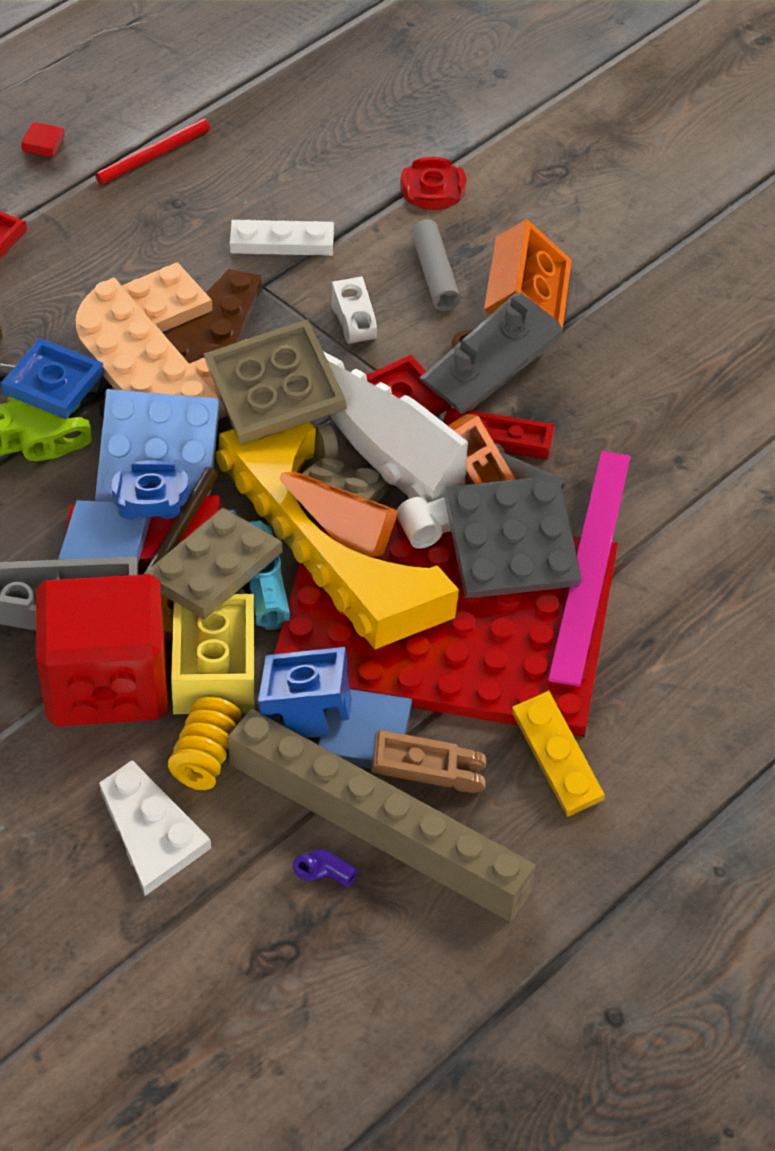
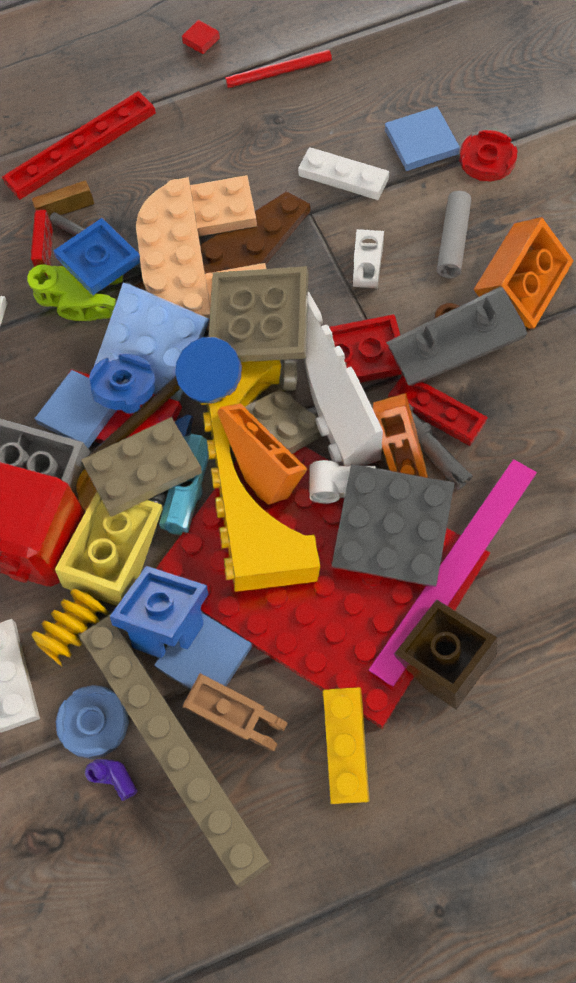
camera: 30 degrees right, 15 degrees up
none -> medium blue tile [55,685,129,759]
none -> blue tile [175,337,242,403]
none -> medium blue tile [385,107,460,171]
none -> dark brown slope [394,599,497,710]

